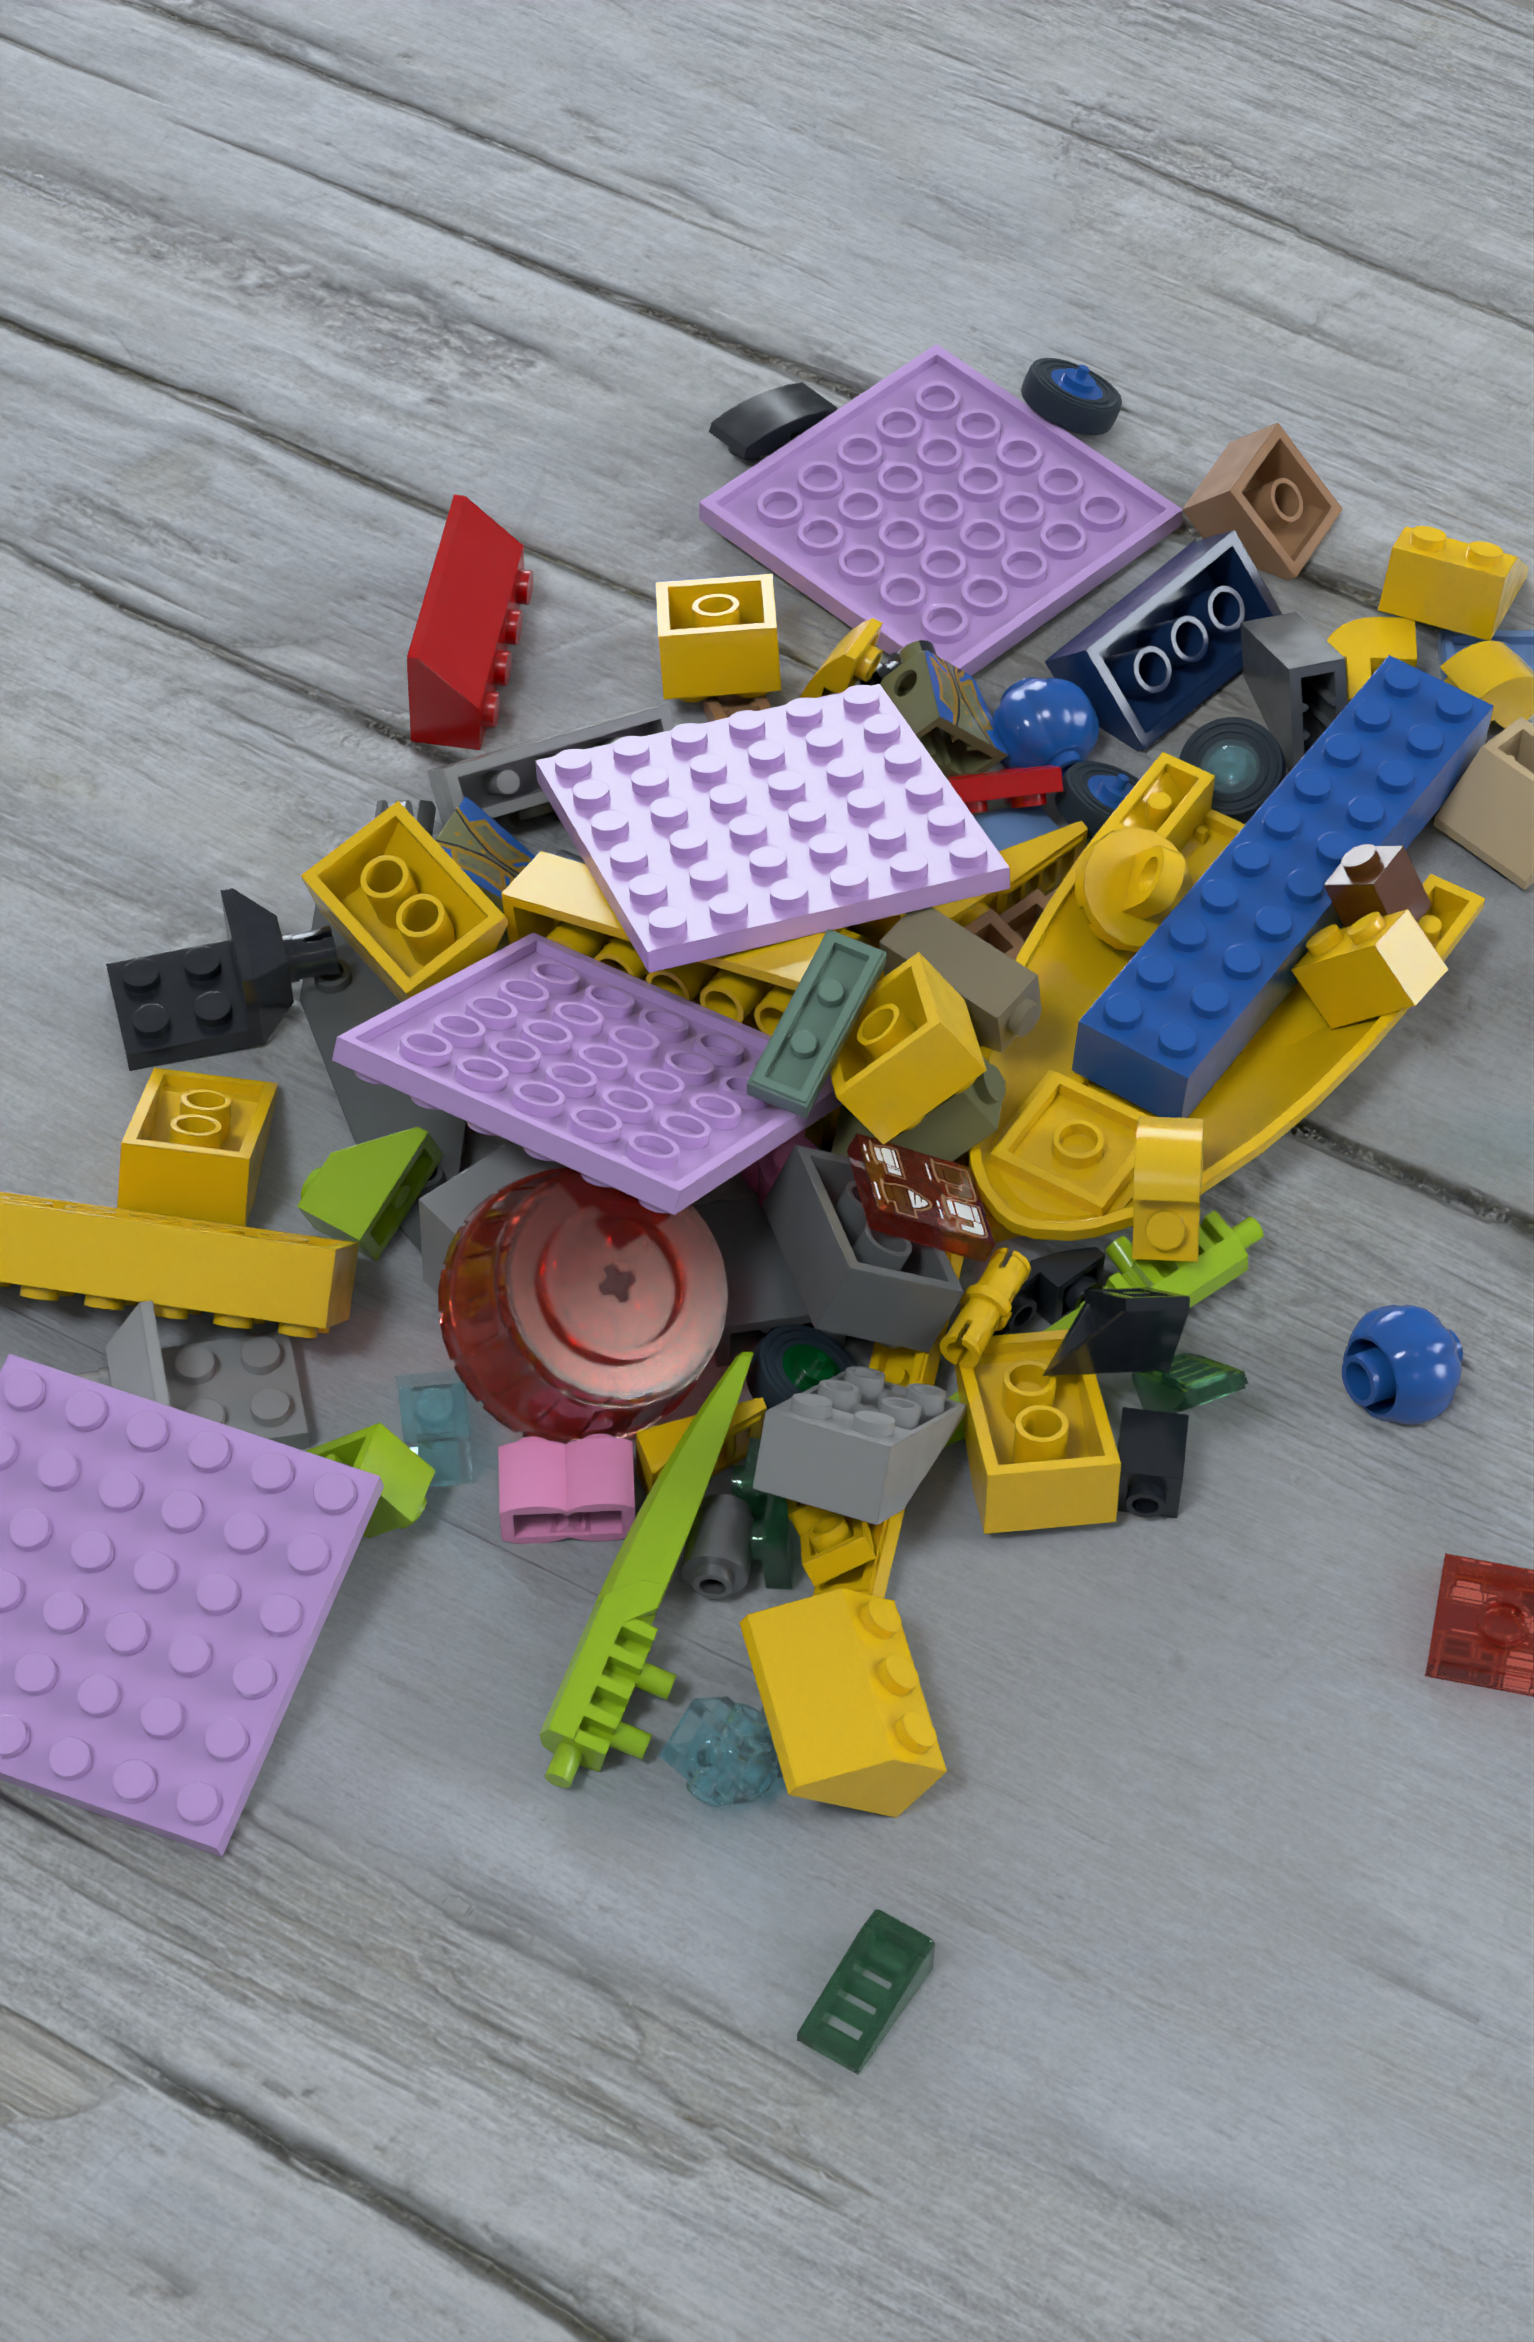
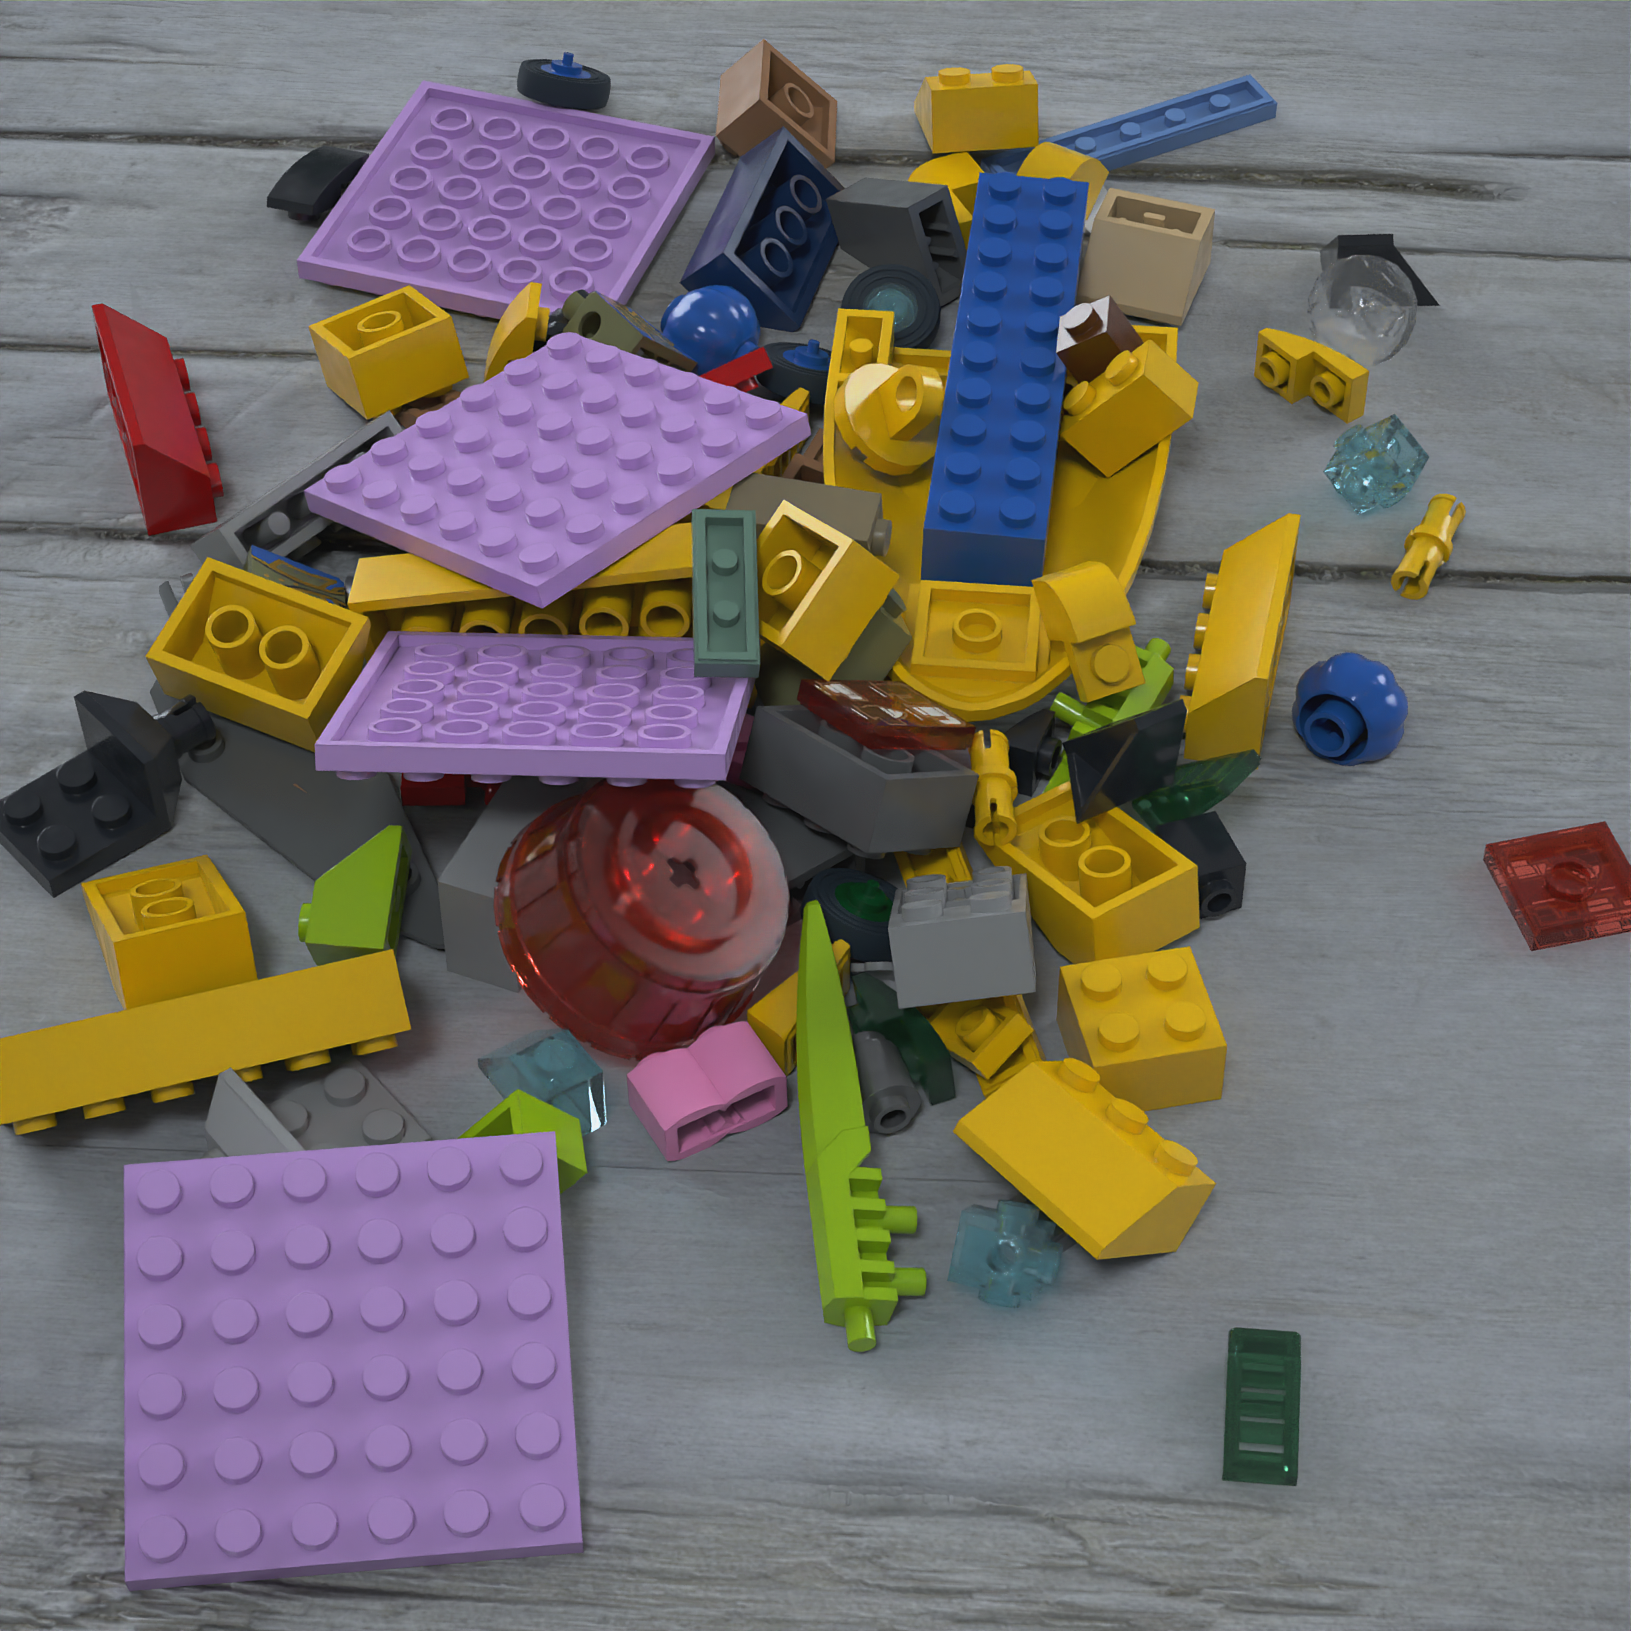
camera: 25 degrees left, 5 degrees down
none -> yellow brick [1056,946,1227,1112]
none -> yellow slope [1179,513,1301,770]

